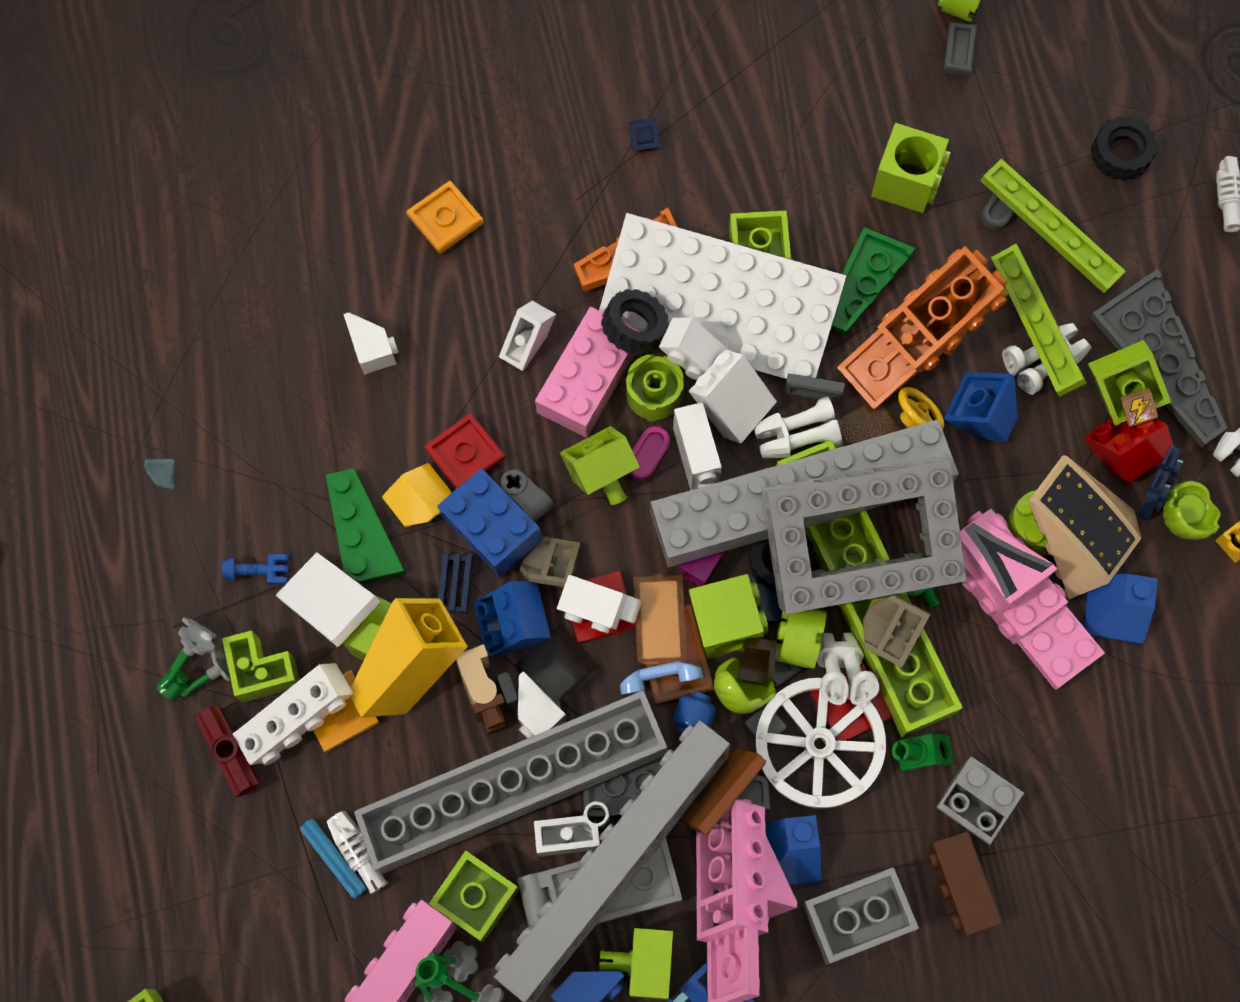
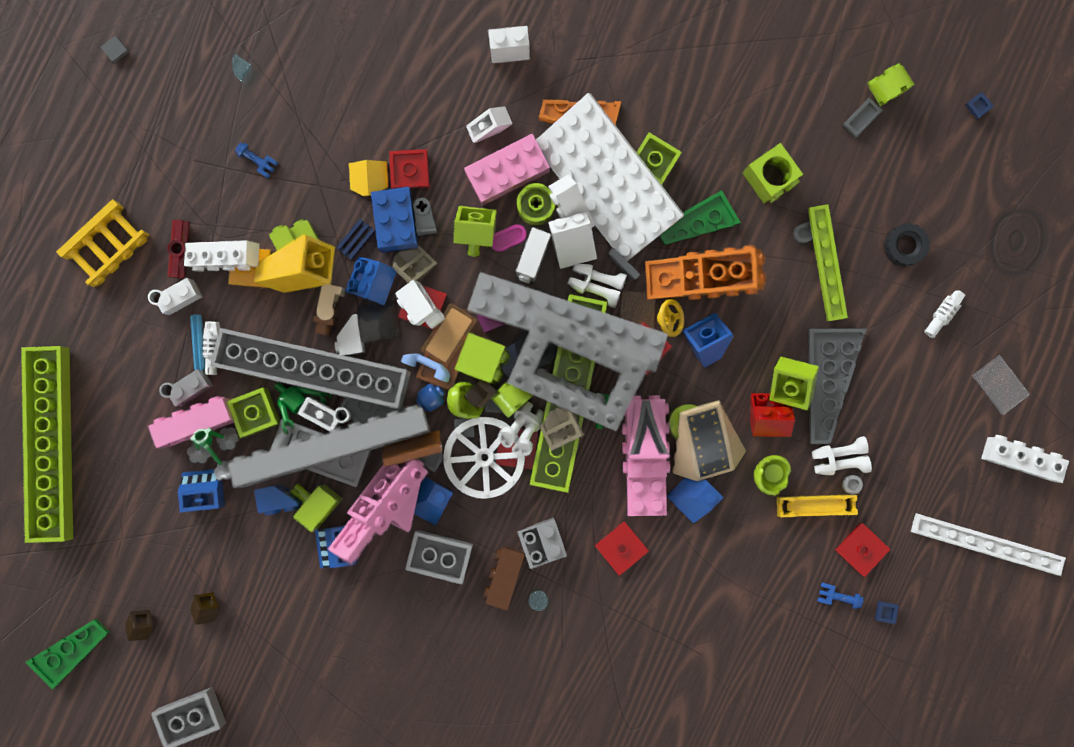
camera: 30 degrees right, 15 degrees up
plant [156,617,231,701] -> none
lime brick [222,630,300,703] -> none
white tile [276,552,380,647] -> none
green wing [326,468,406,584] -> none
white slope [344,313,399,375] -> none
light orange plate [406,180,484,254] -> none
dark grey tile [497,672,518,709] -> none
black tyre [601,289,669,355] -> none
dark blue plate [628,118,660,151] -> none
green bracket [892,733,954,771] -> none
lime plate [991,244,1087,396] -> none
white piece [1002,323,1092,395] -> none
tile [1120,388,1158,427] -> none
dark blue plate [1138,445,1184,520] -> none
none -> yellow fence [56,199,150,287]
none -> white hinge [148,278,203,315]
none -> light grey hinge [159,369,214,407]
none -> green piece [274,382,331,434]
none -> white brick [488,26,529,63]
none -> clear light blue tile [529,590,548,611]
none -> red plate [595,521,649,576]

